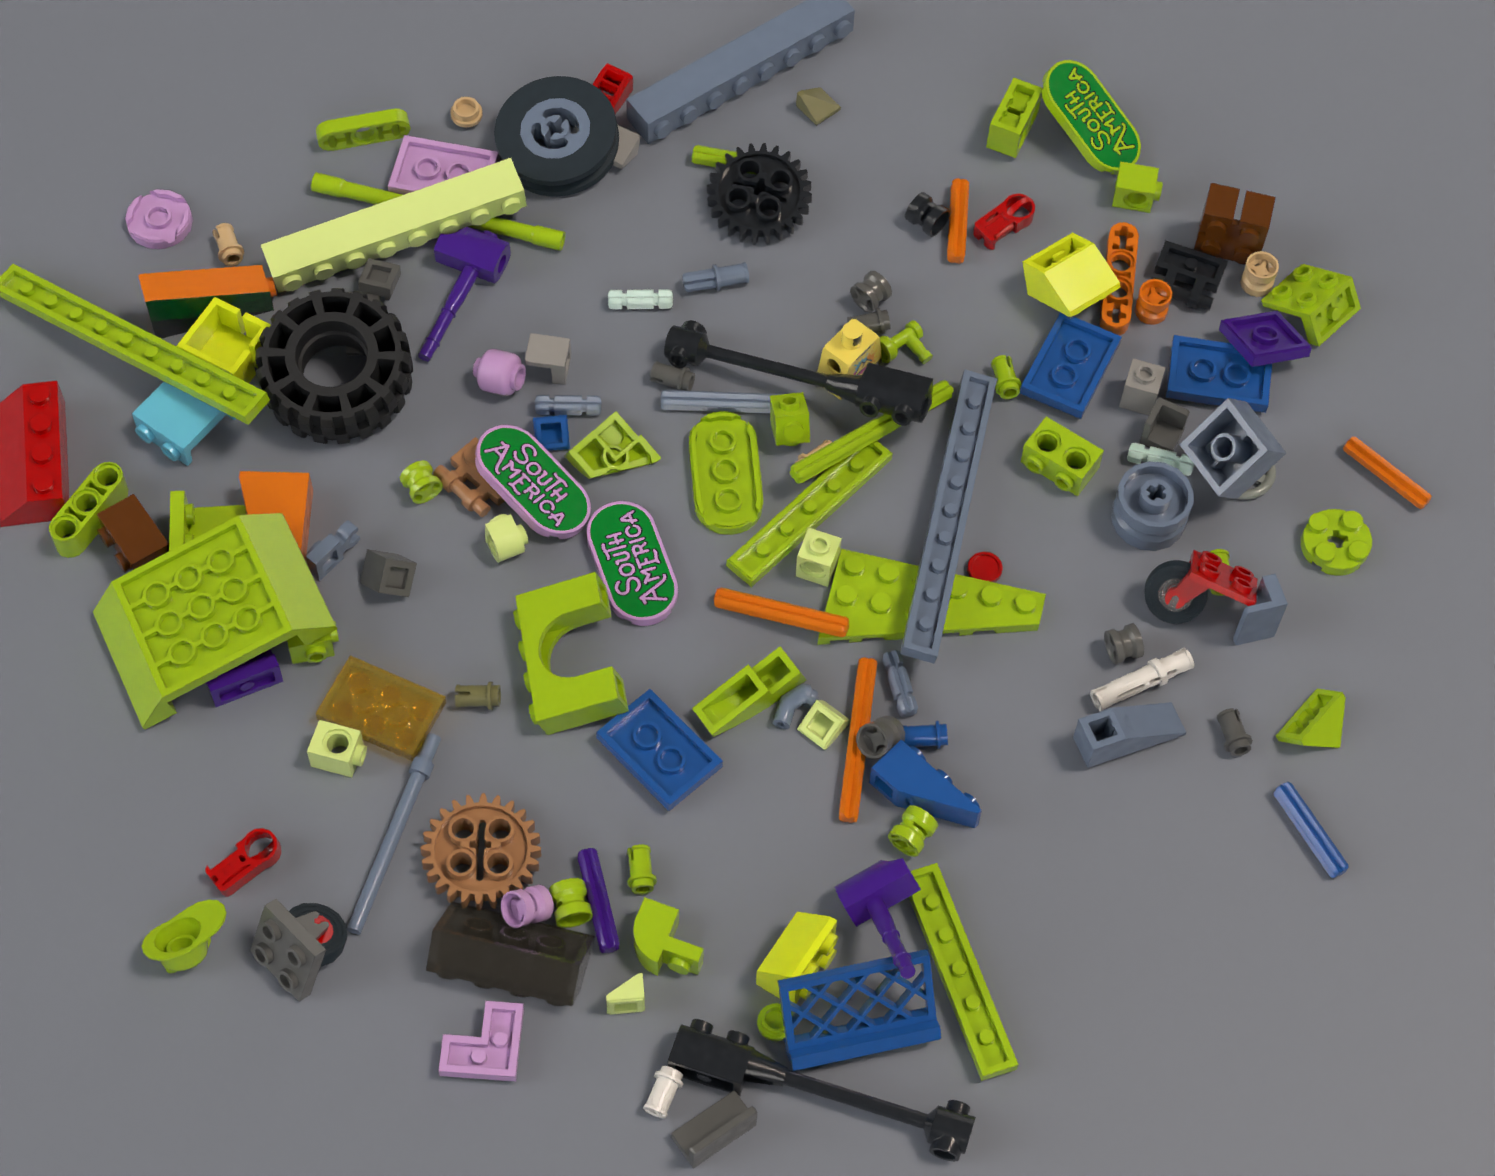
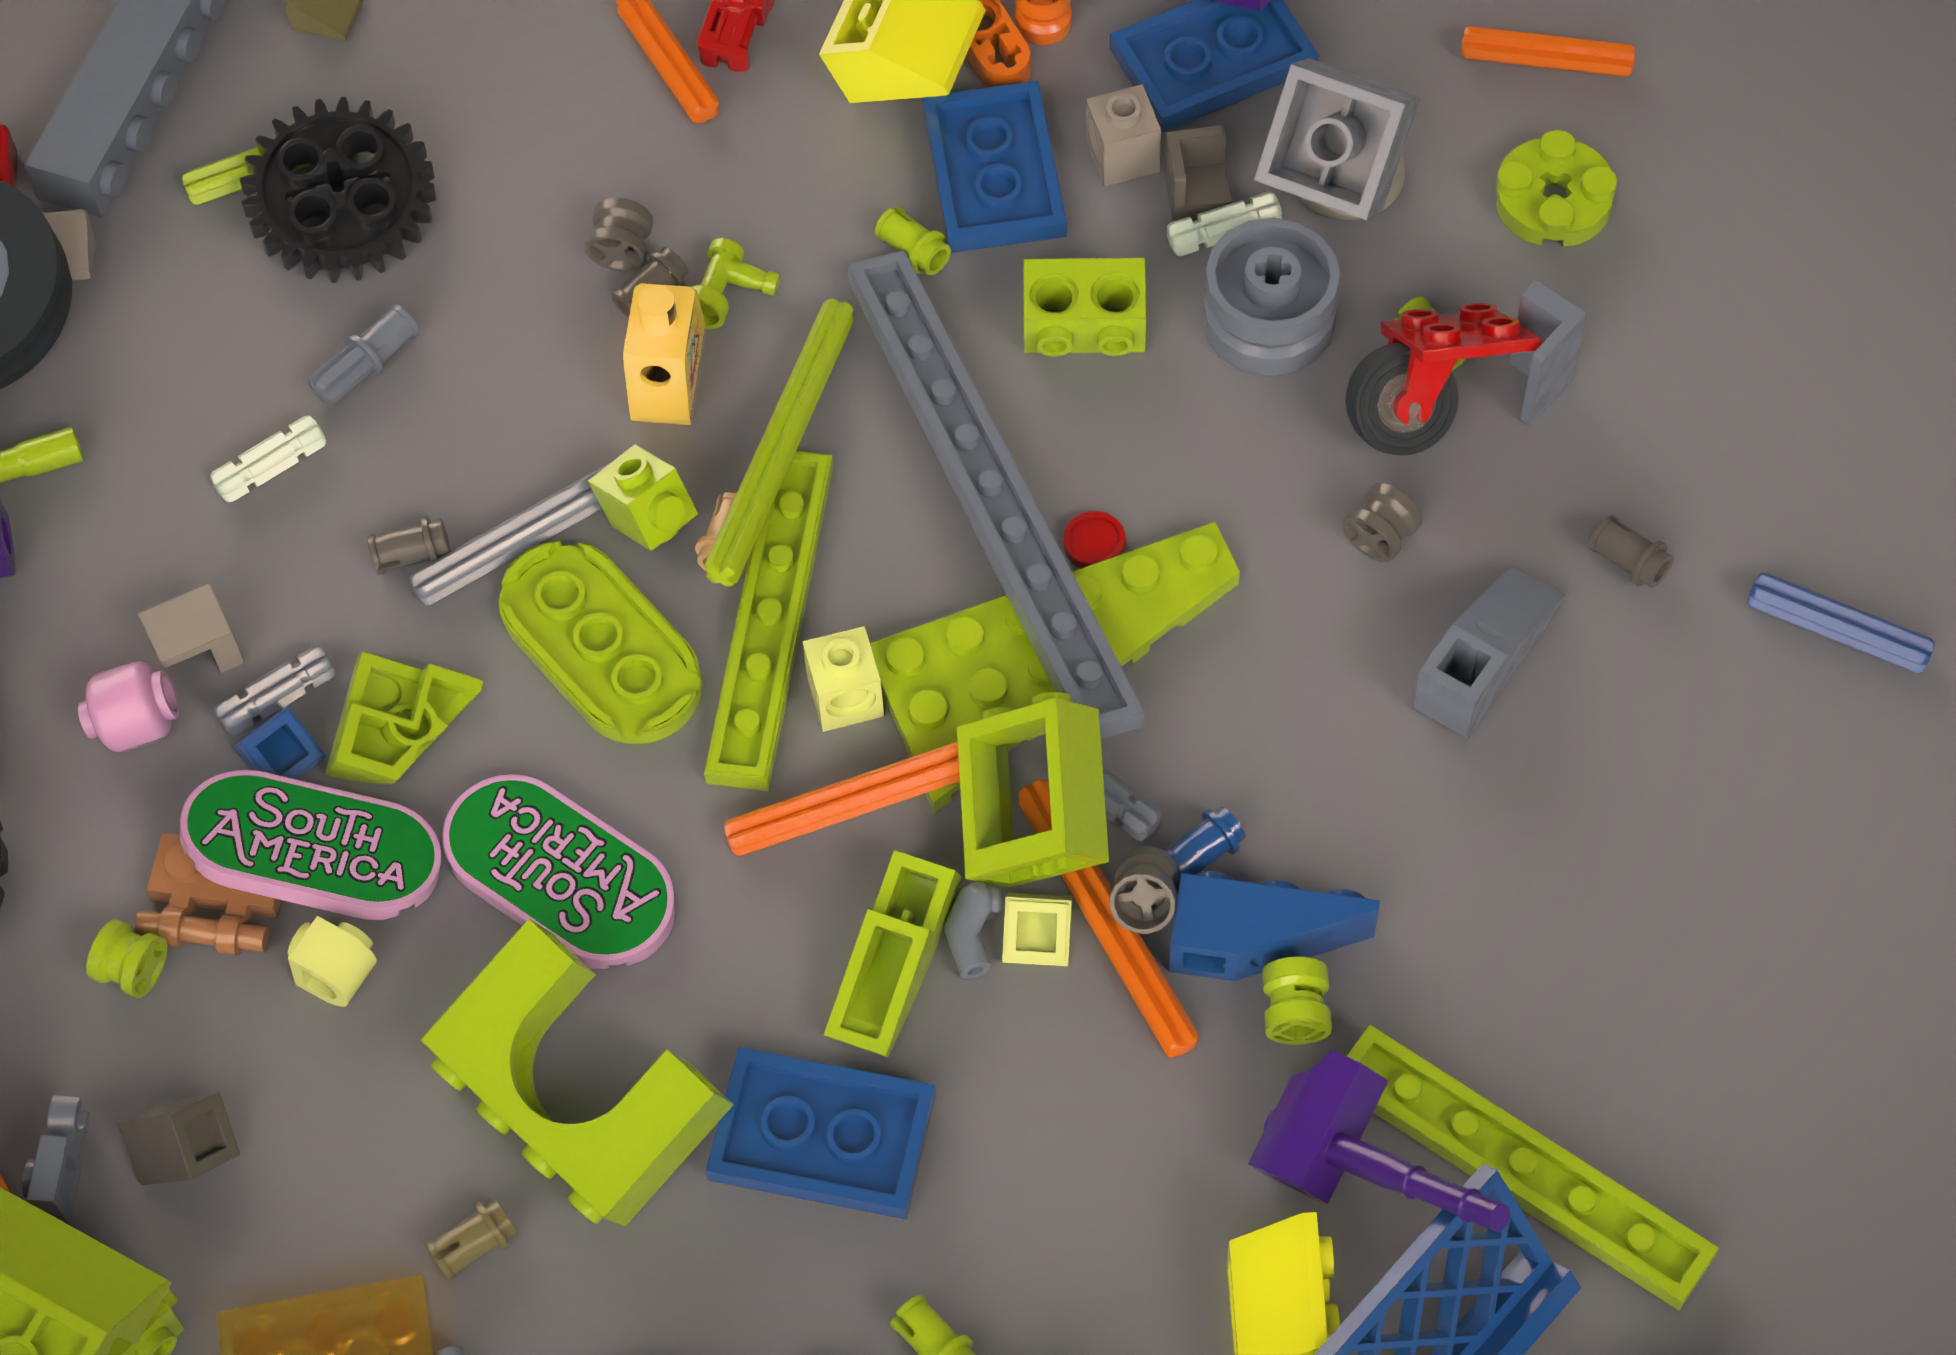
camera: 30 degrees left, 0 degrees up
black bar [664,320,933,426] -> none
black wheel [905,192,950,237] -> none
white pin [1090,647,1194,711] -> none
lime slope [1276,688,1346,748] -> none
none -> lime window [957,692,1109,888]

